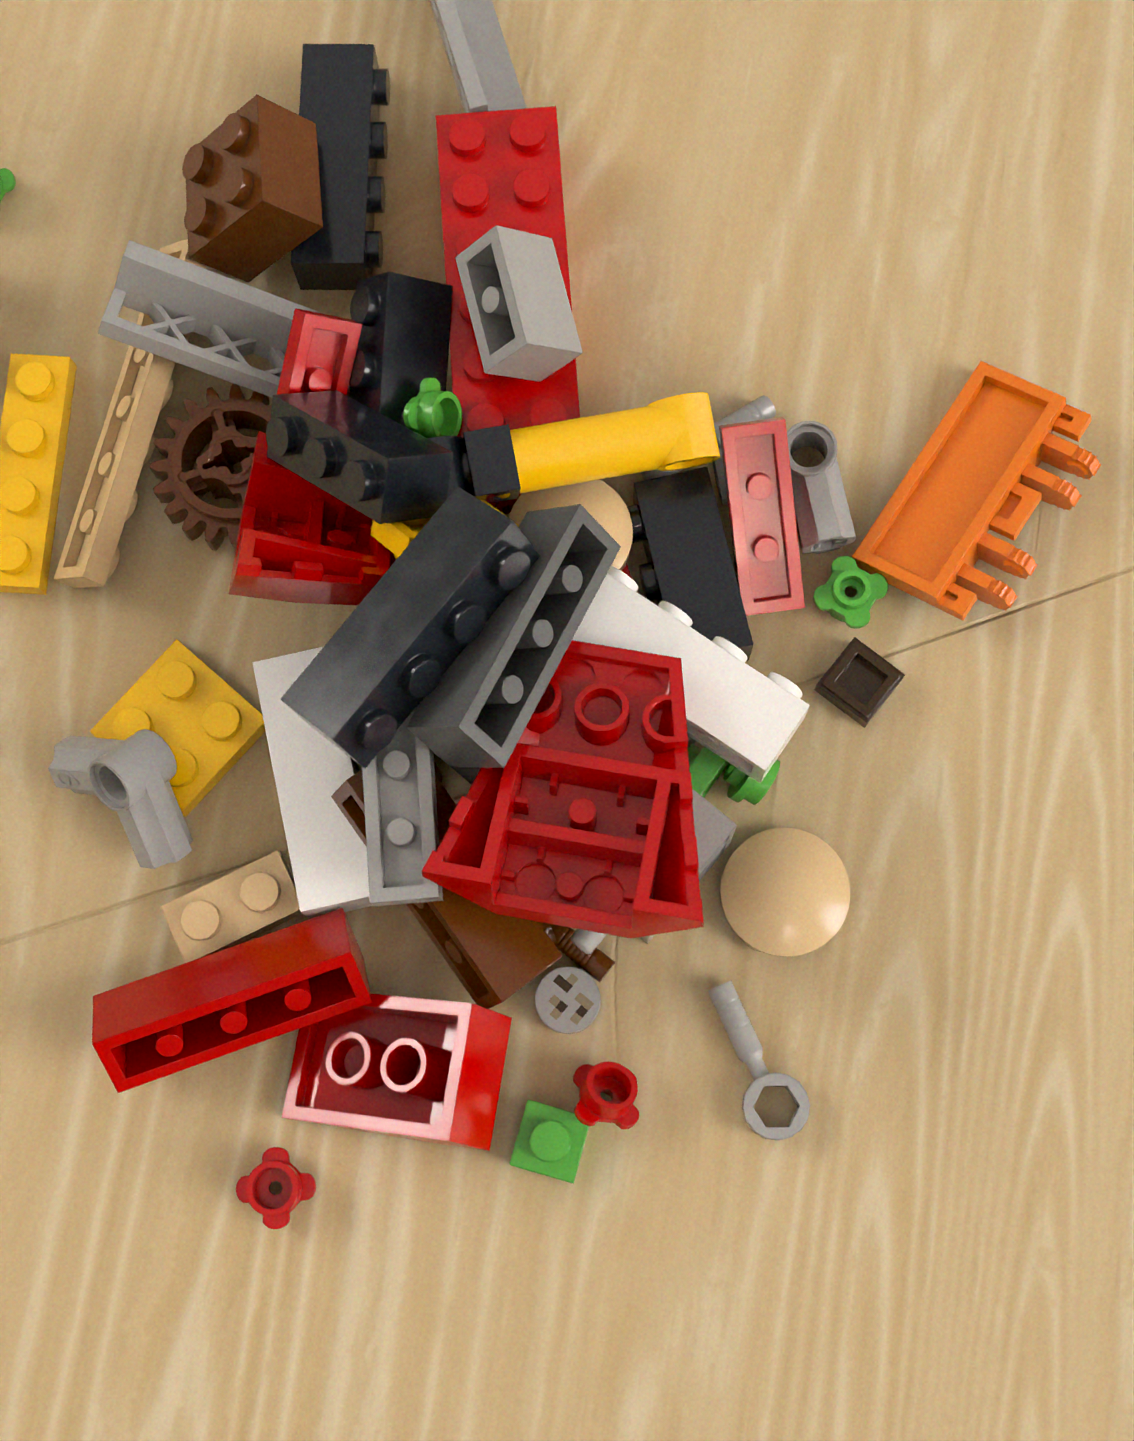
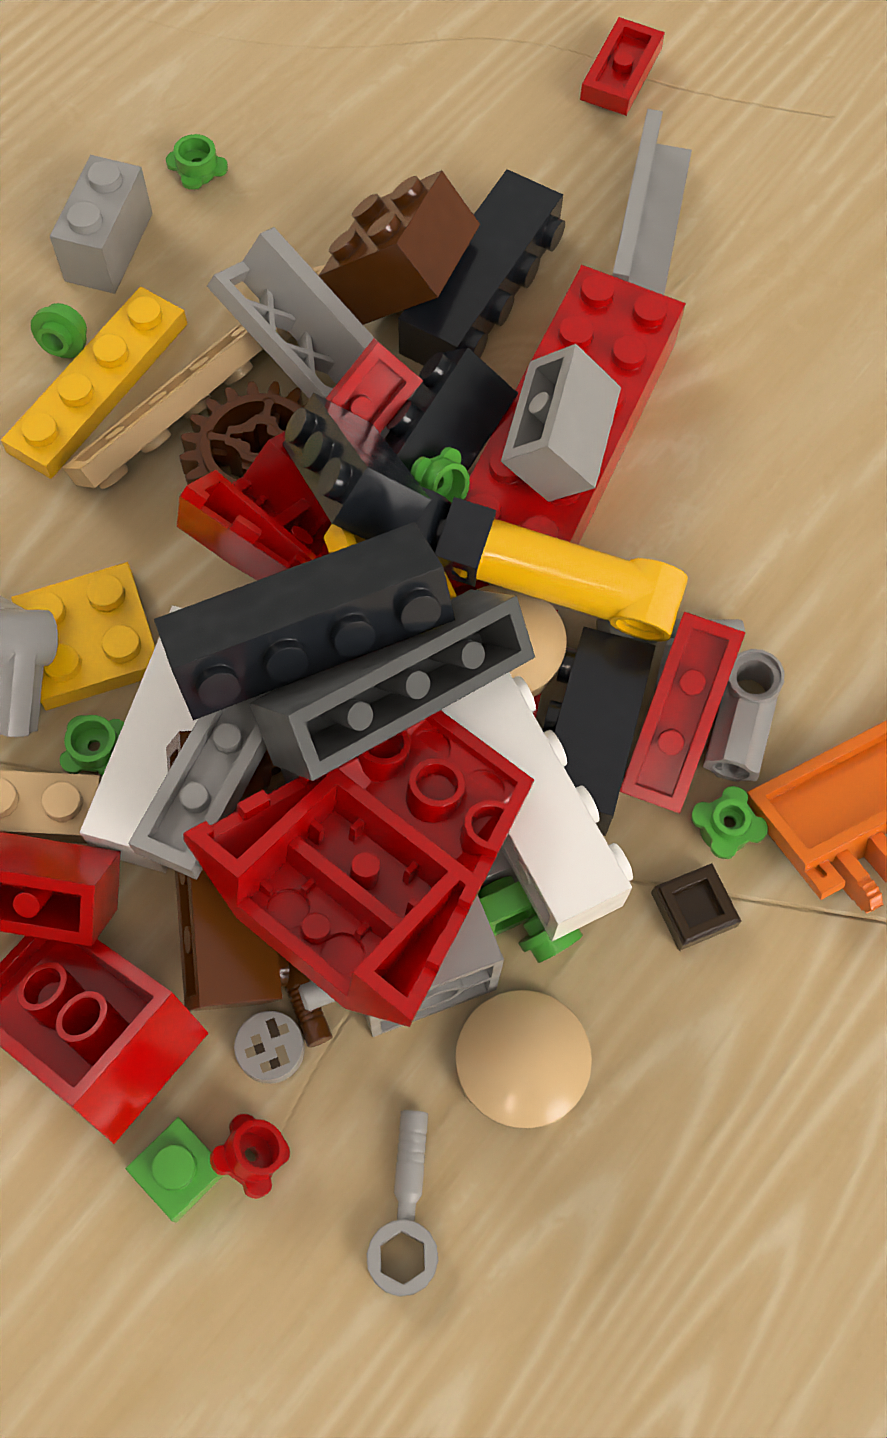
camera: 20 degrees right, 10 degrees down
none -> bright green plate [60,715,124,777]

